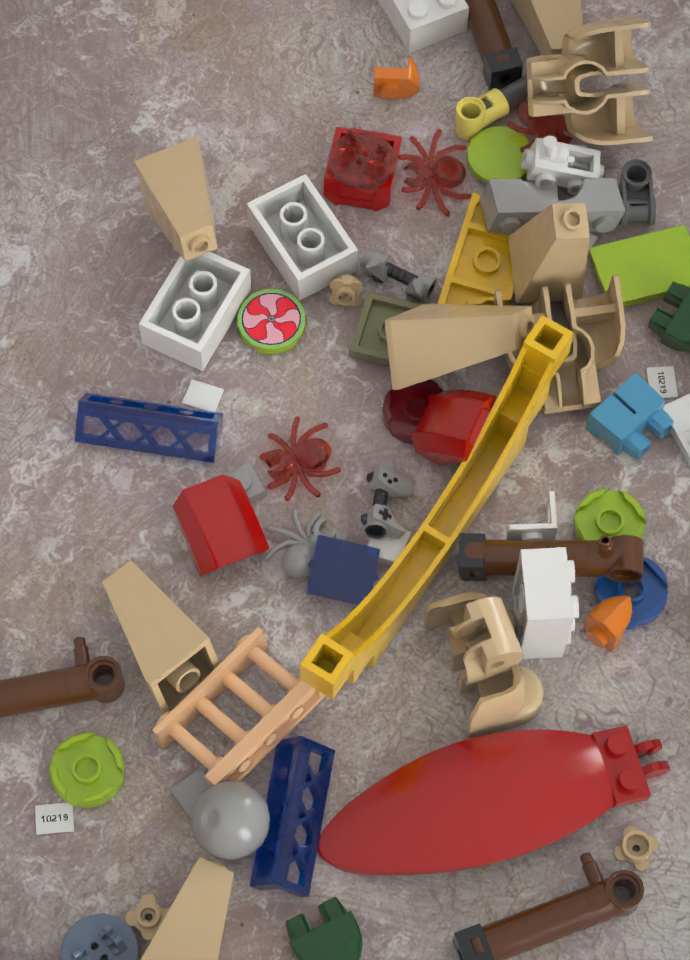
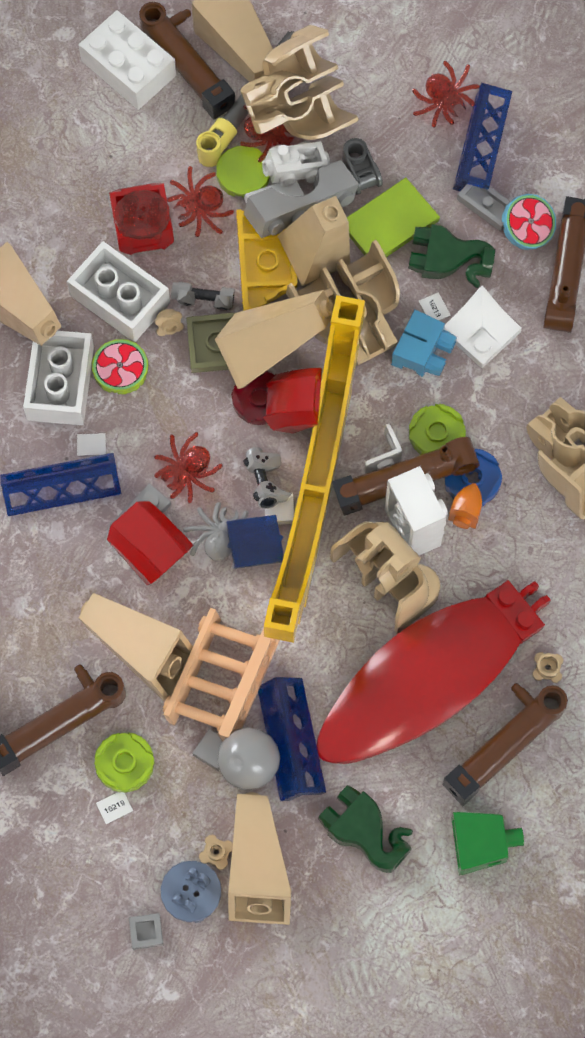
camera: 20 degrees left, 5 degrees up
orange plate [373,55,420,99] -> none

